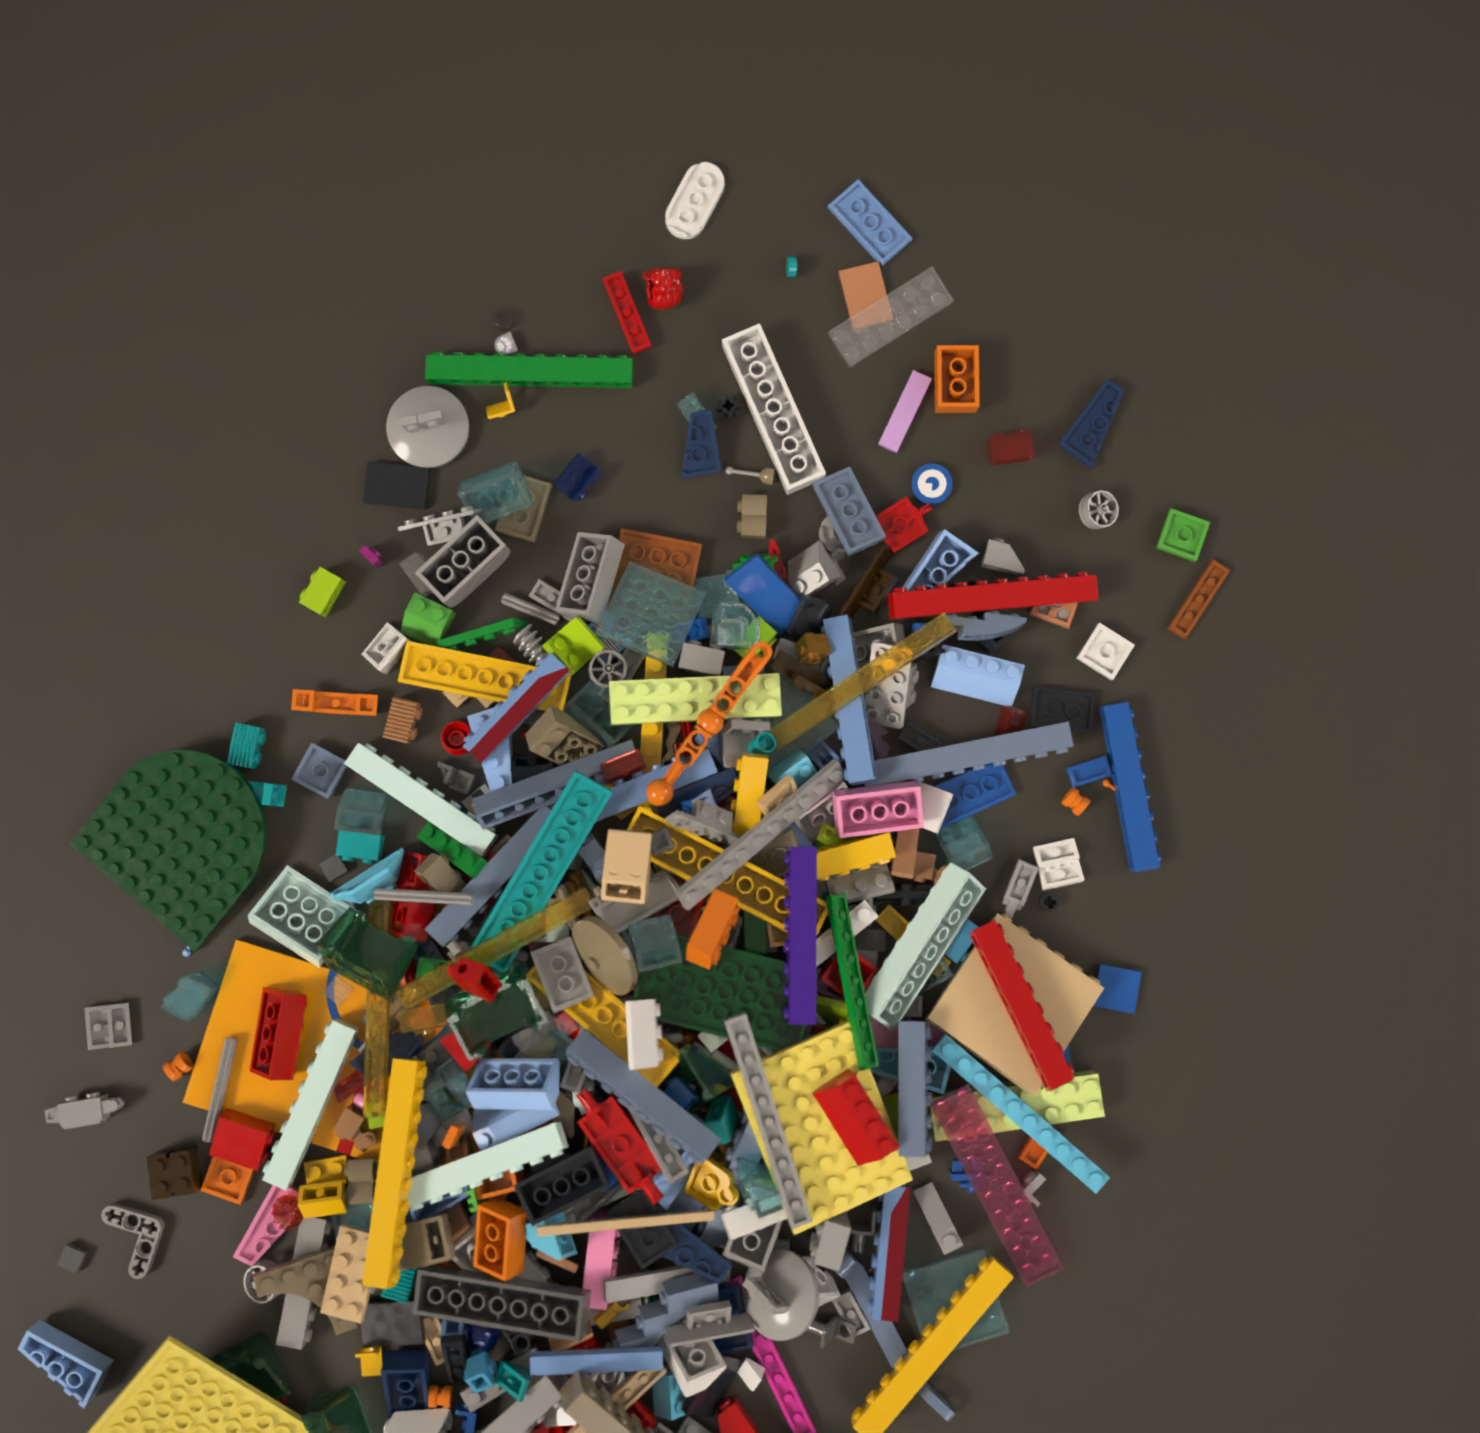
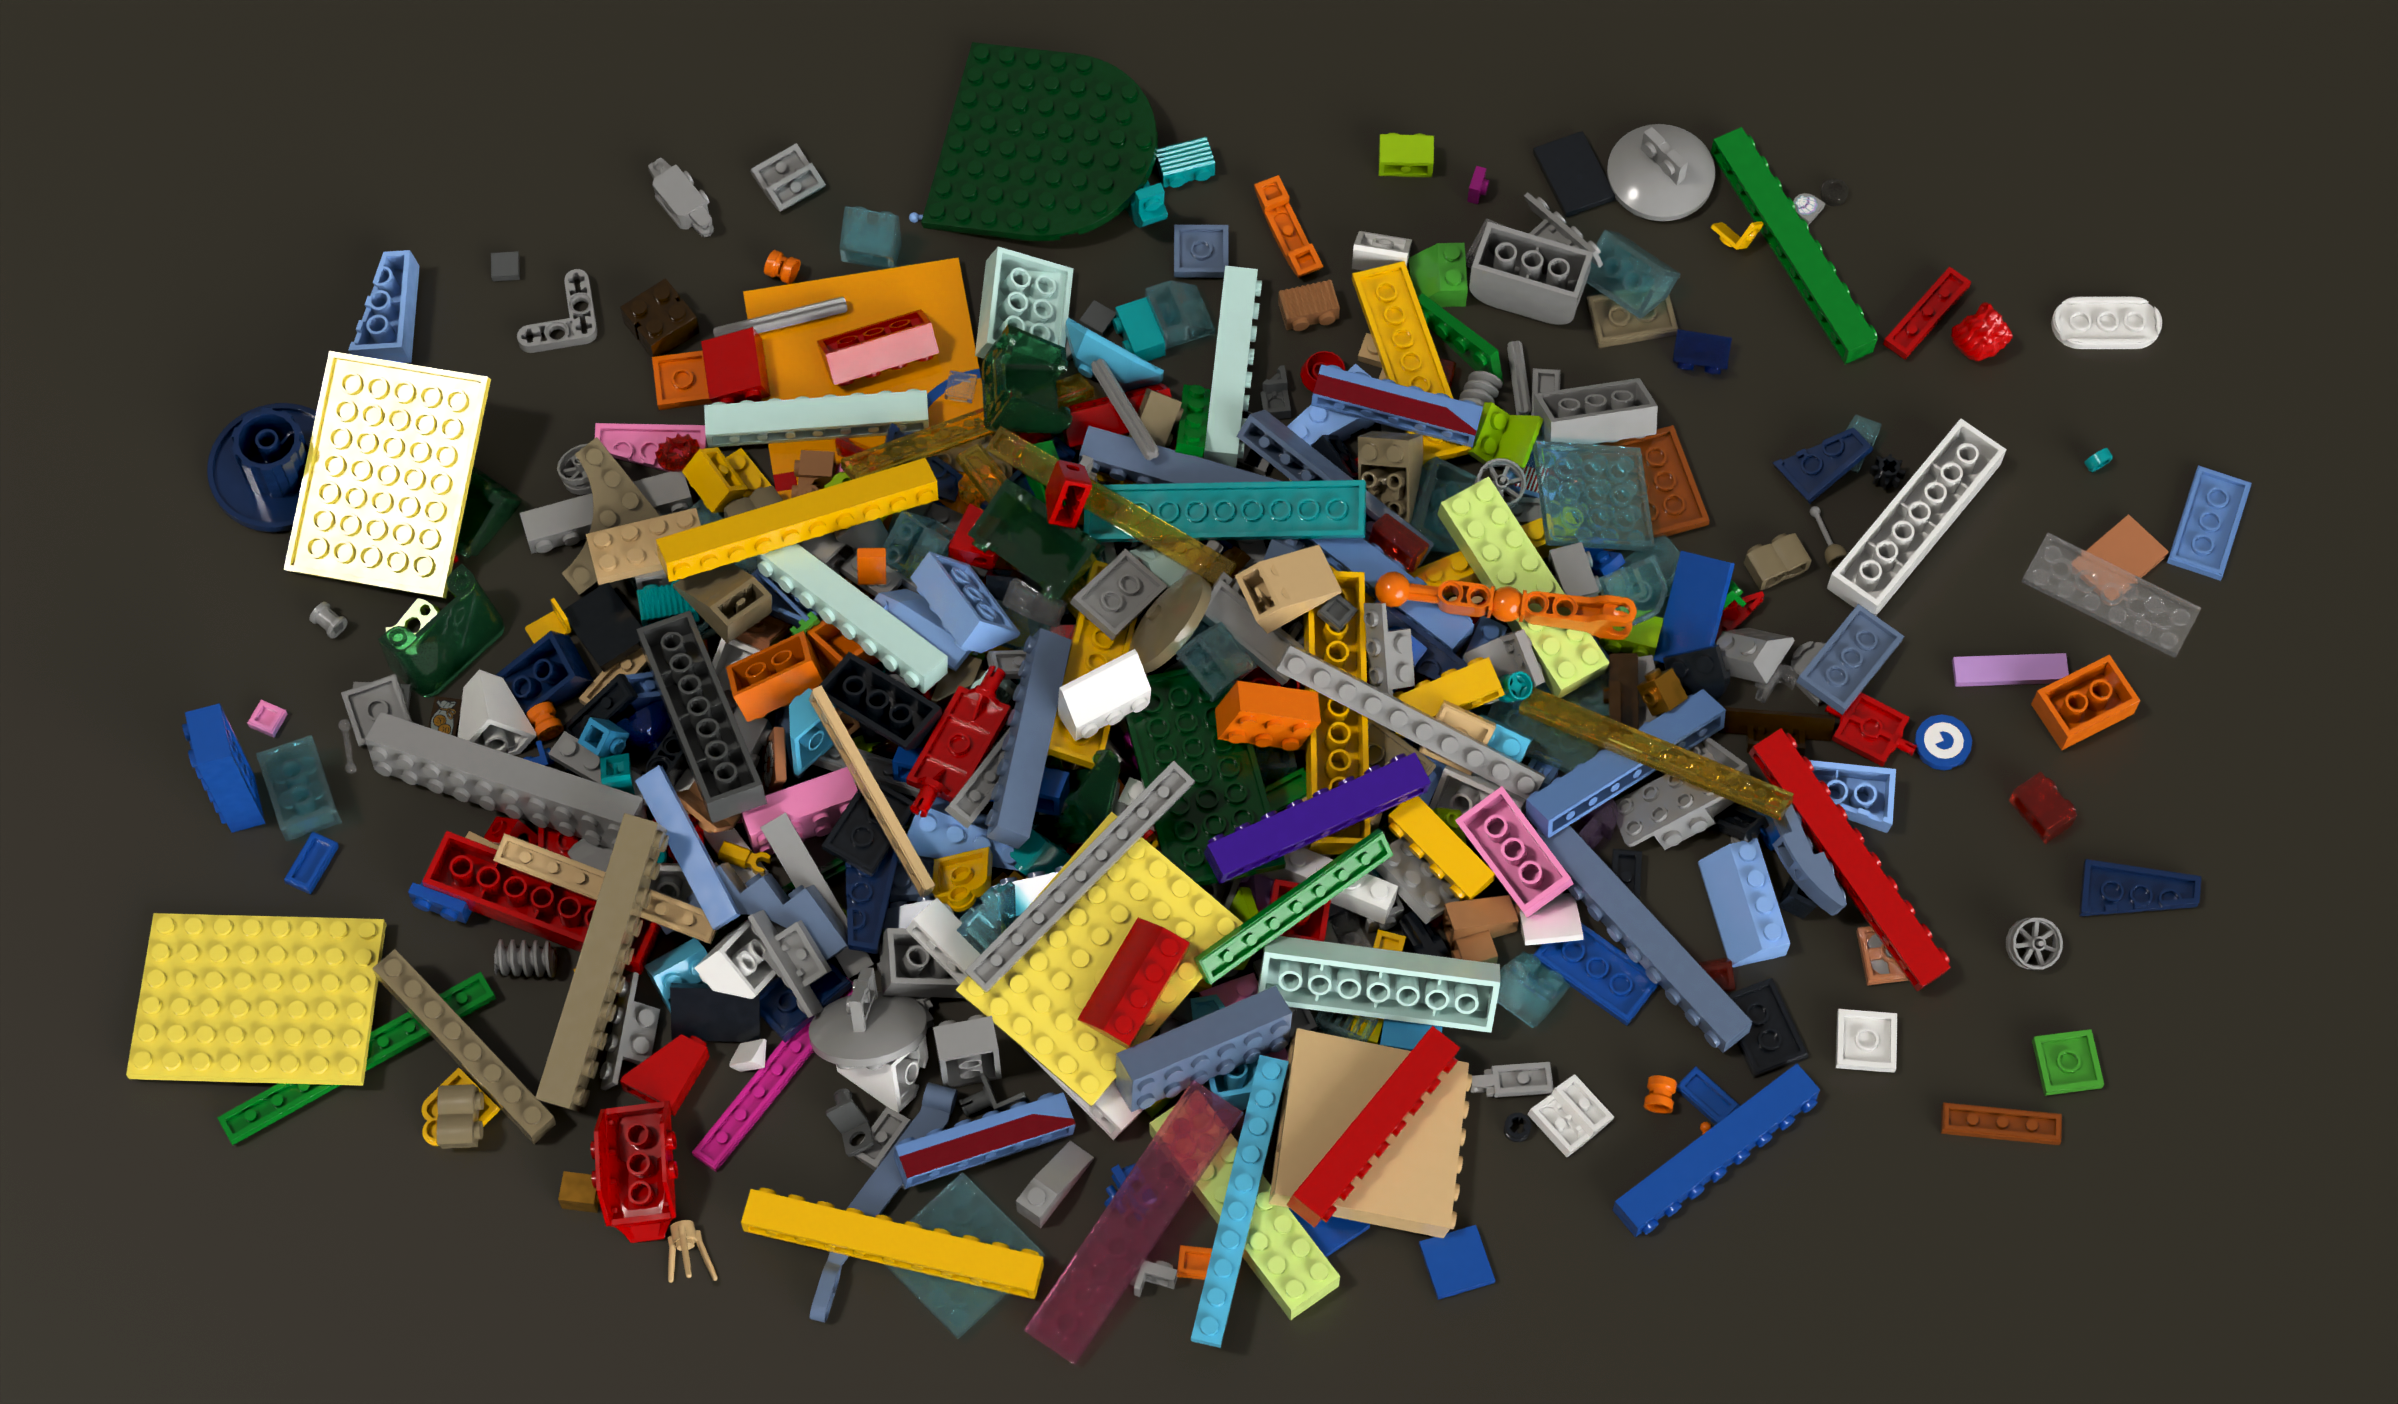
camera: 60 degrees right, 20 degrees down
light grey slope [980,538,1025,577] -> none

